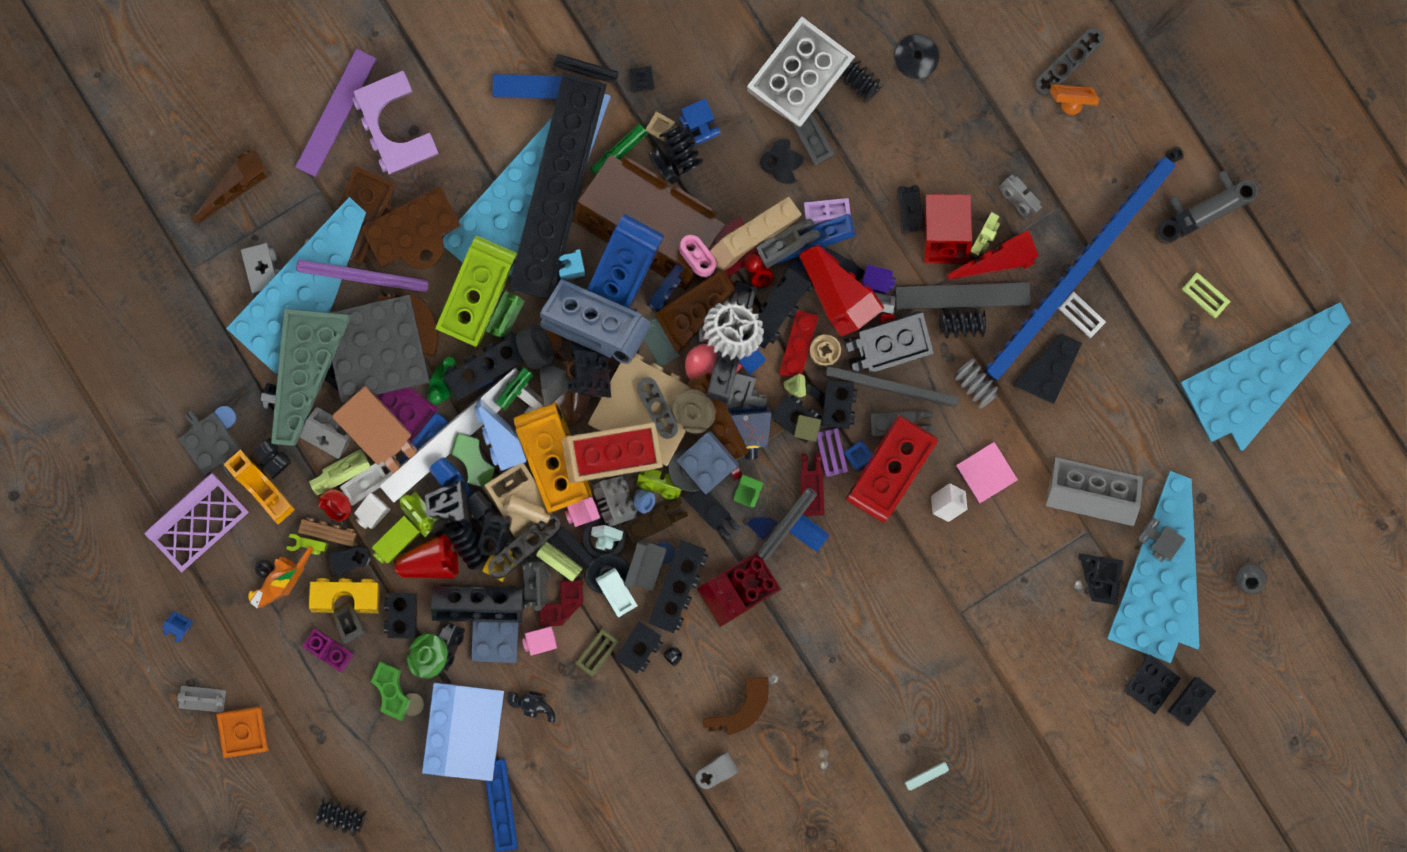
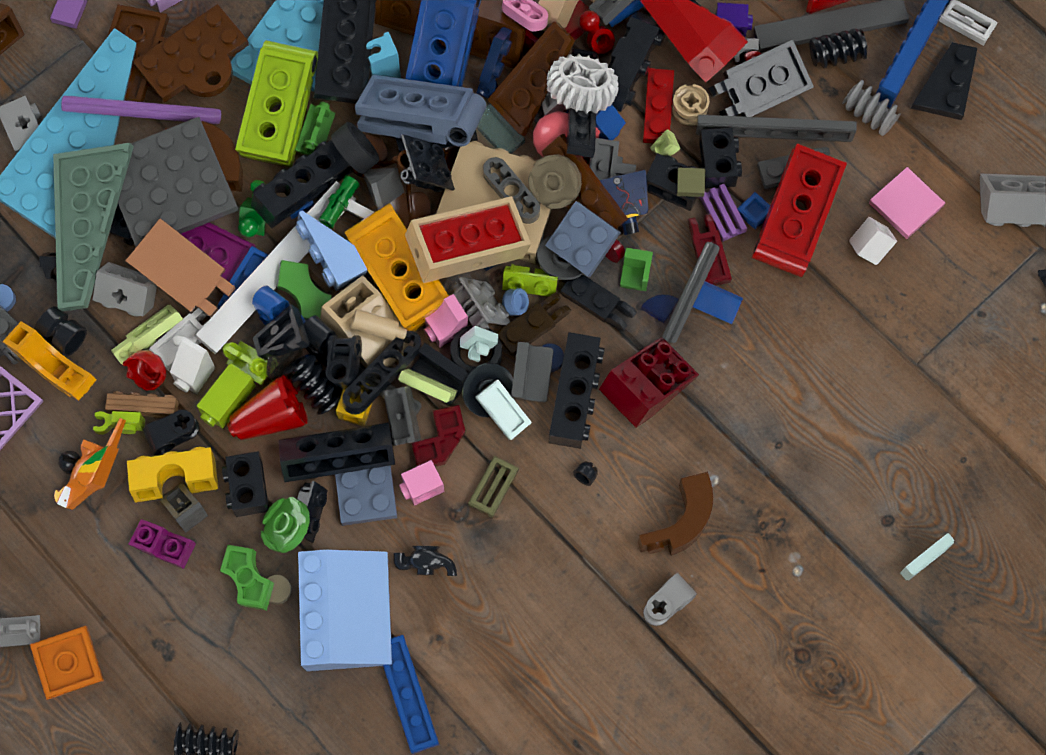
camera: 10 degrees left, 15 degrees down
black brick [615,621,663,674] -> none
black tile [805,383,825,401] -> none

